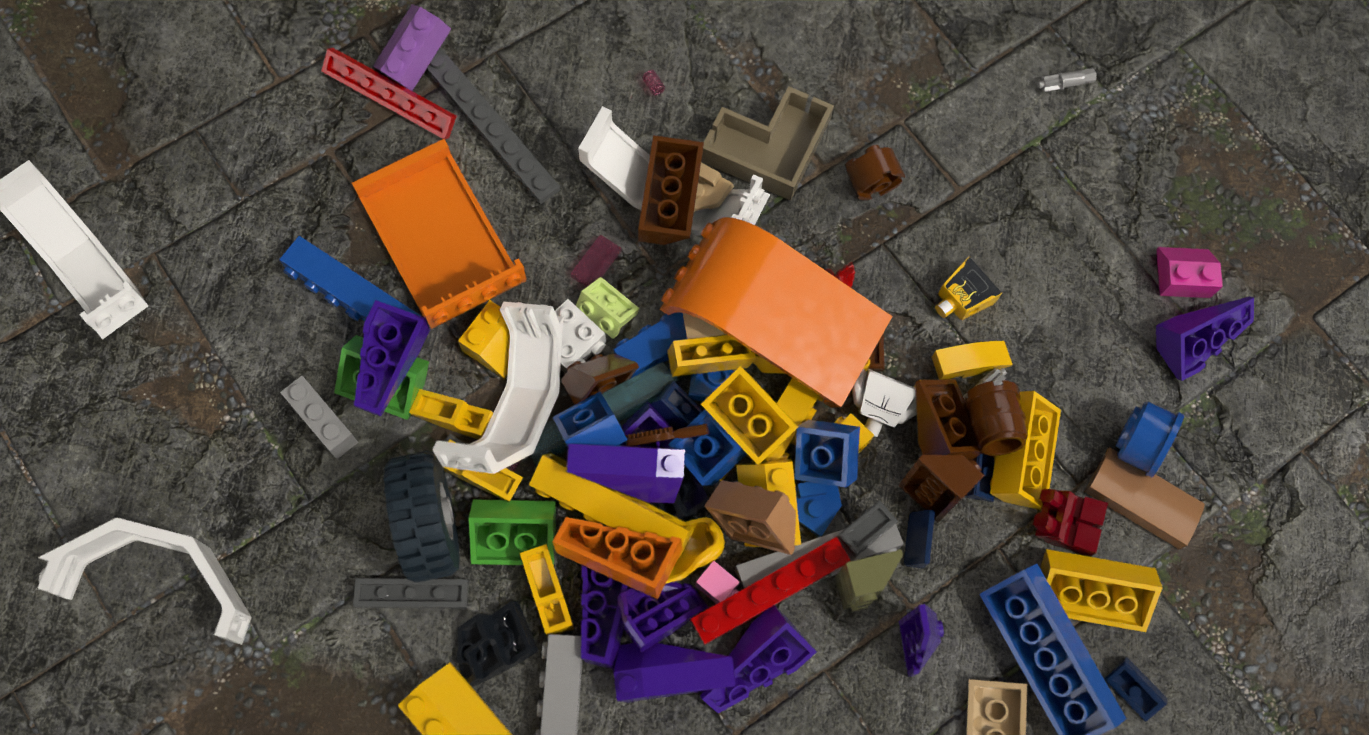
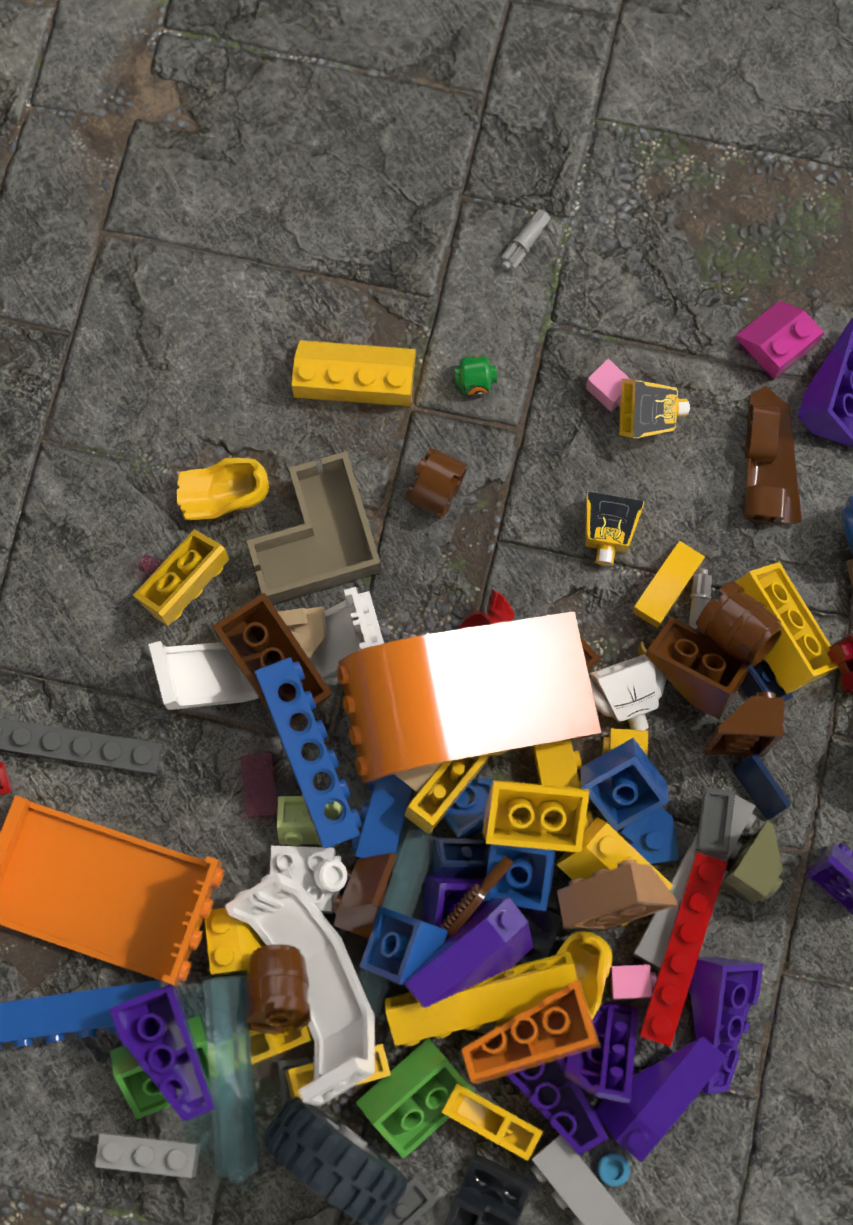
camera: 35 degrees left, 5 degrees up
none -> yellow slope [133,529,229,626]
none -> yellow hair [176,458,269,520]
none -> clear light blue brick [203,975,259,1183]
none -> reddish brown piece [245,944,311,1034]
none -> blue brick [254,657,362,849]
none -> yellow slope [291,340,416,407]
none -> white tile [314,859,347,892]
none -> green head [455,356,497,395]
none -> bright pink brick [586,359,630,412]
none -> dark azure tile [597,1153,630,1186]
none -> torso [619,378,690,438]
none -> reddish brown panel [744,386,802,524]

